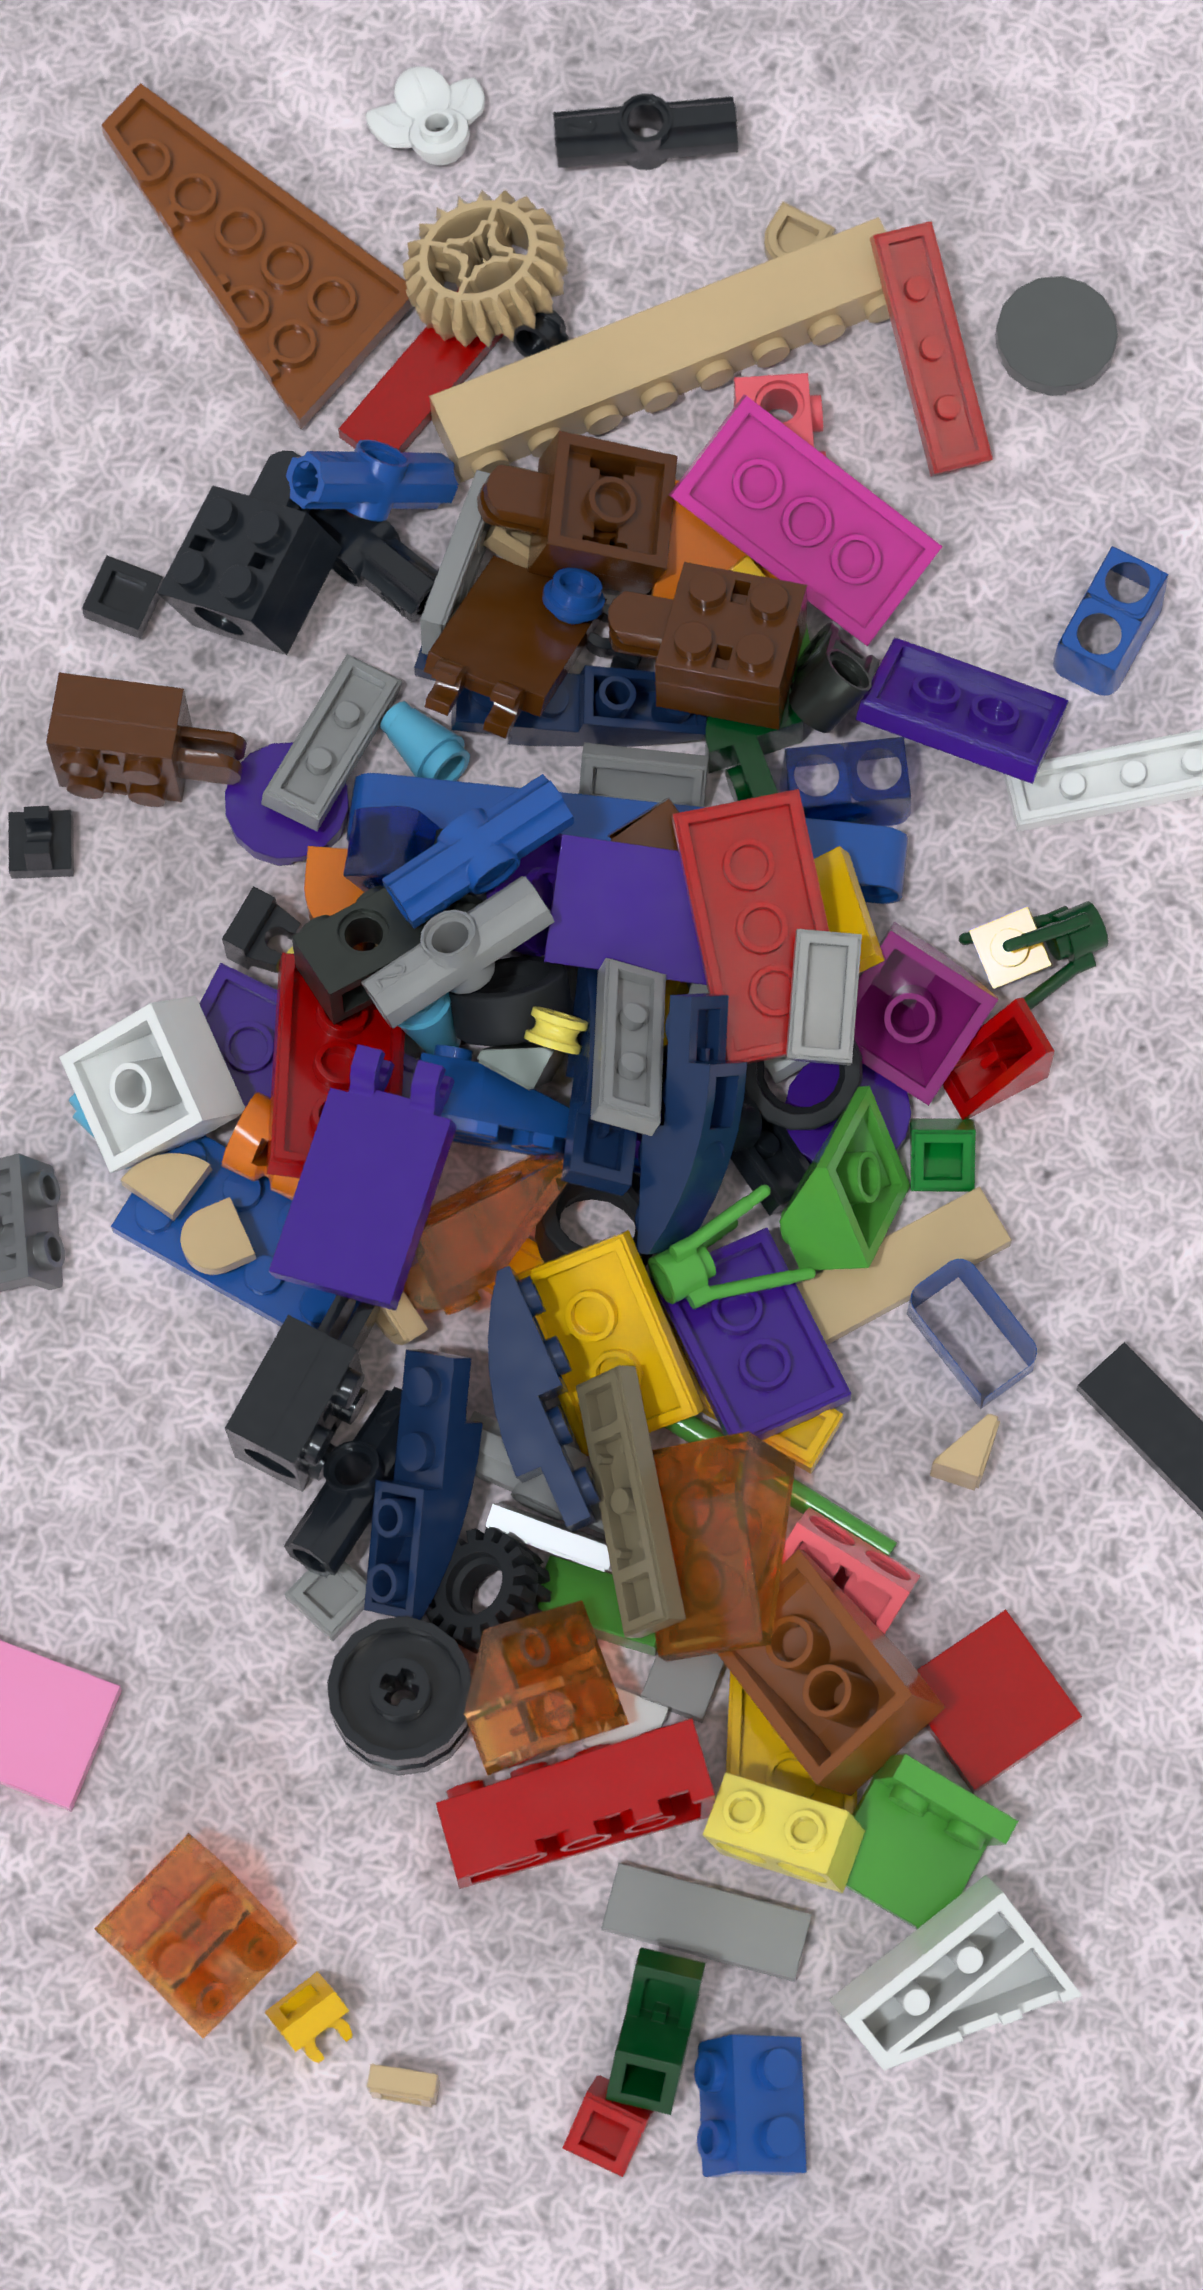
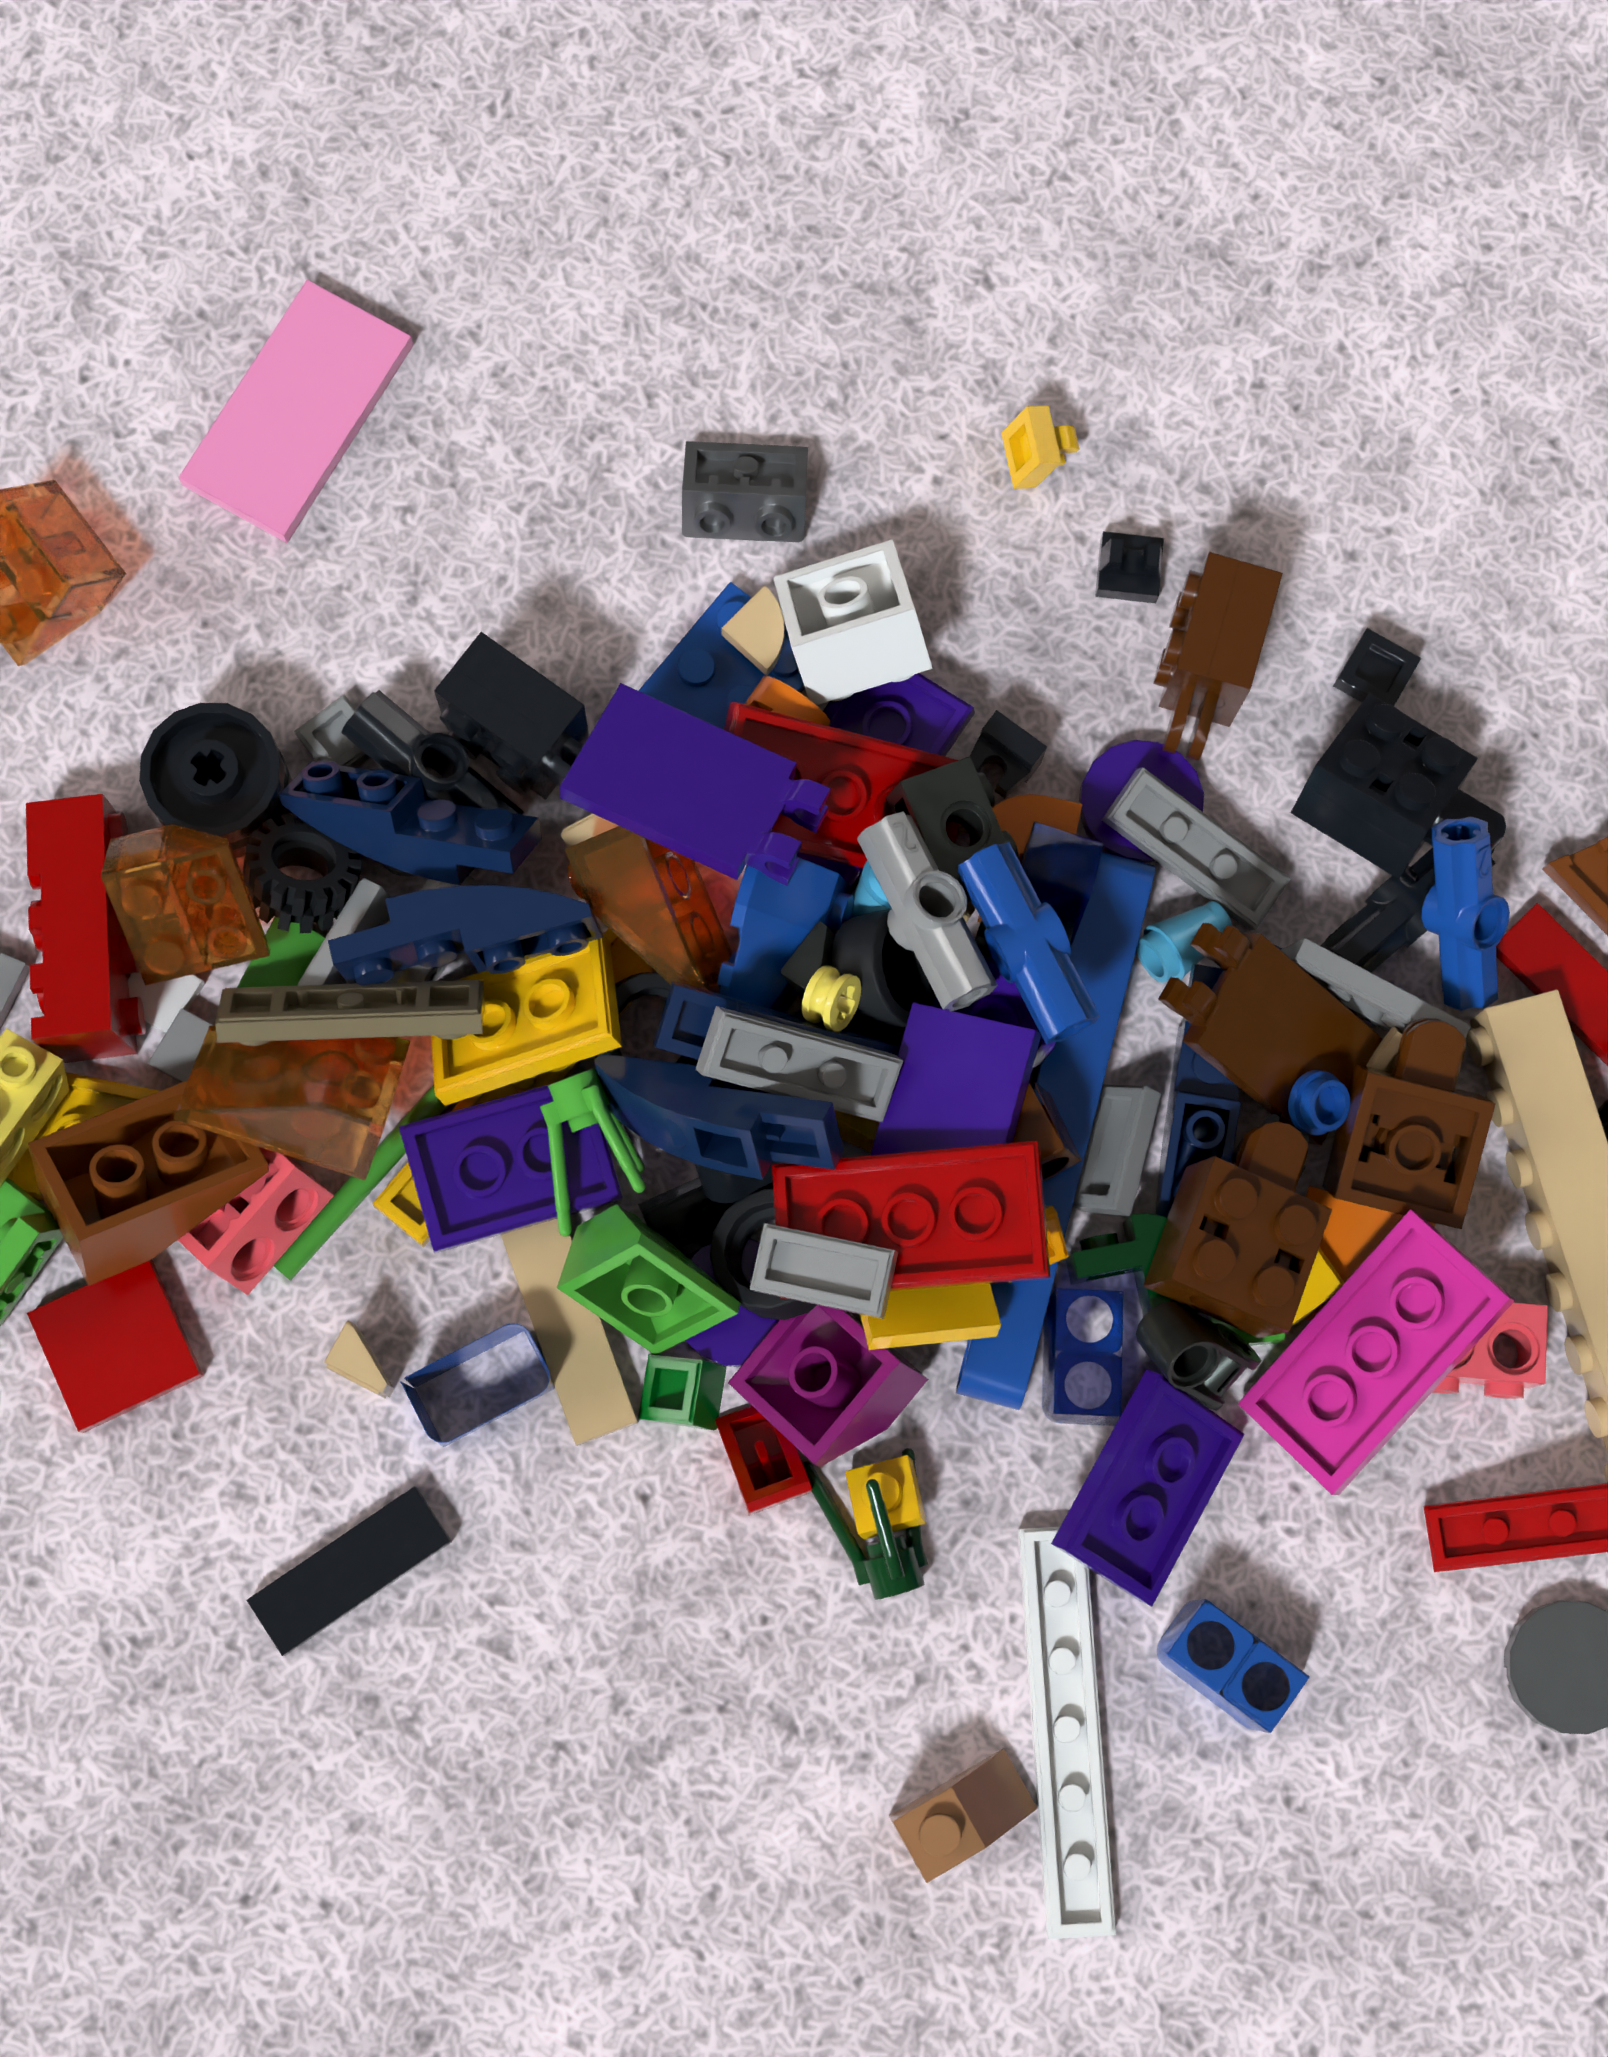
camera: 90 degrees right, 5 degrees up
tan tile [180,1197,257,1275] -> none

